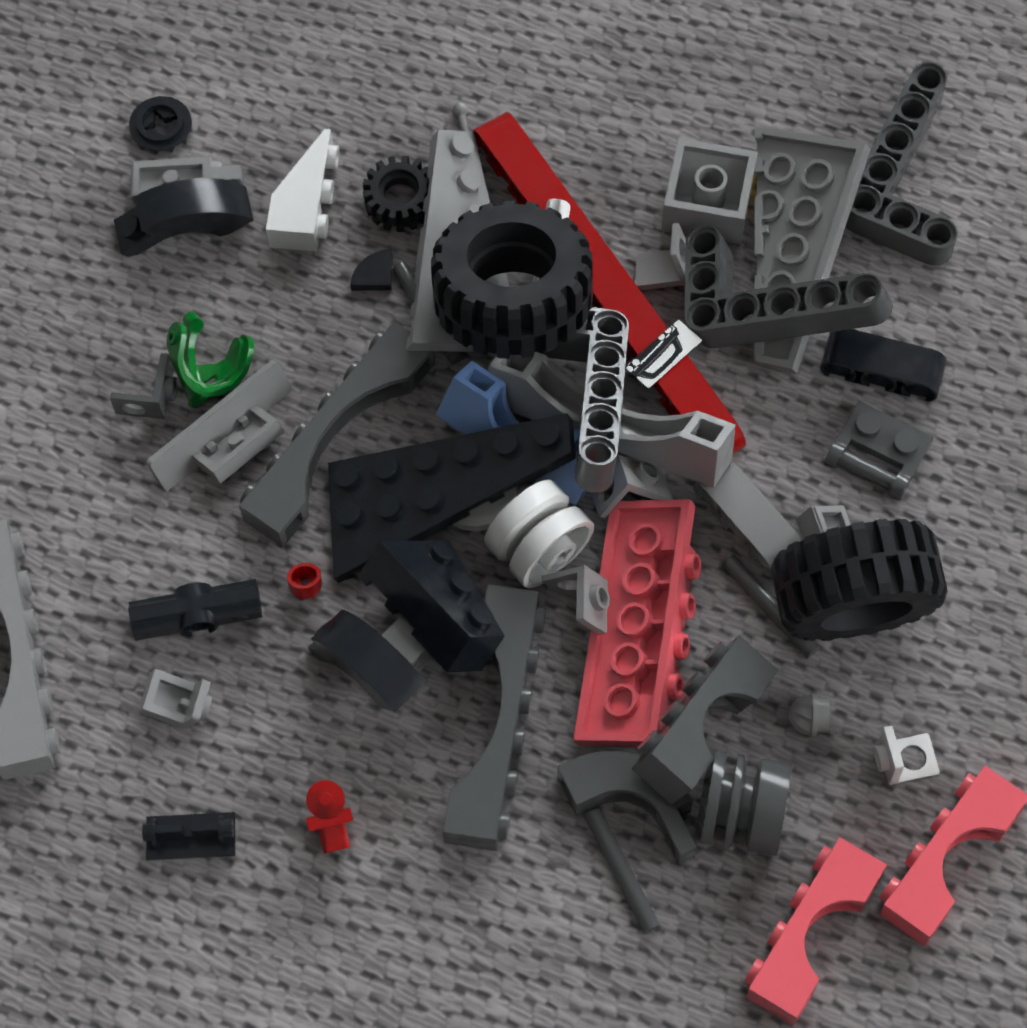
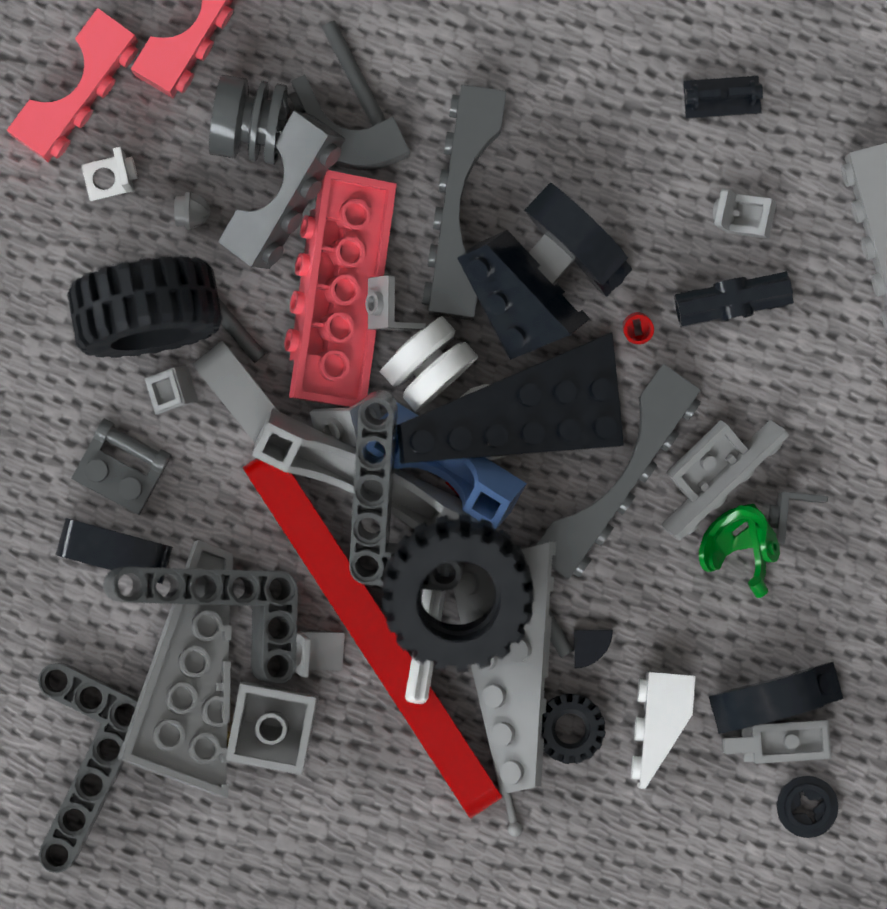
camera: 175 degrees right, 20 degrees up
red hips [306,780,354,854] -> none
sticker [625,320,702,389] -> none

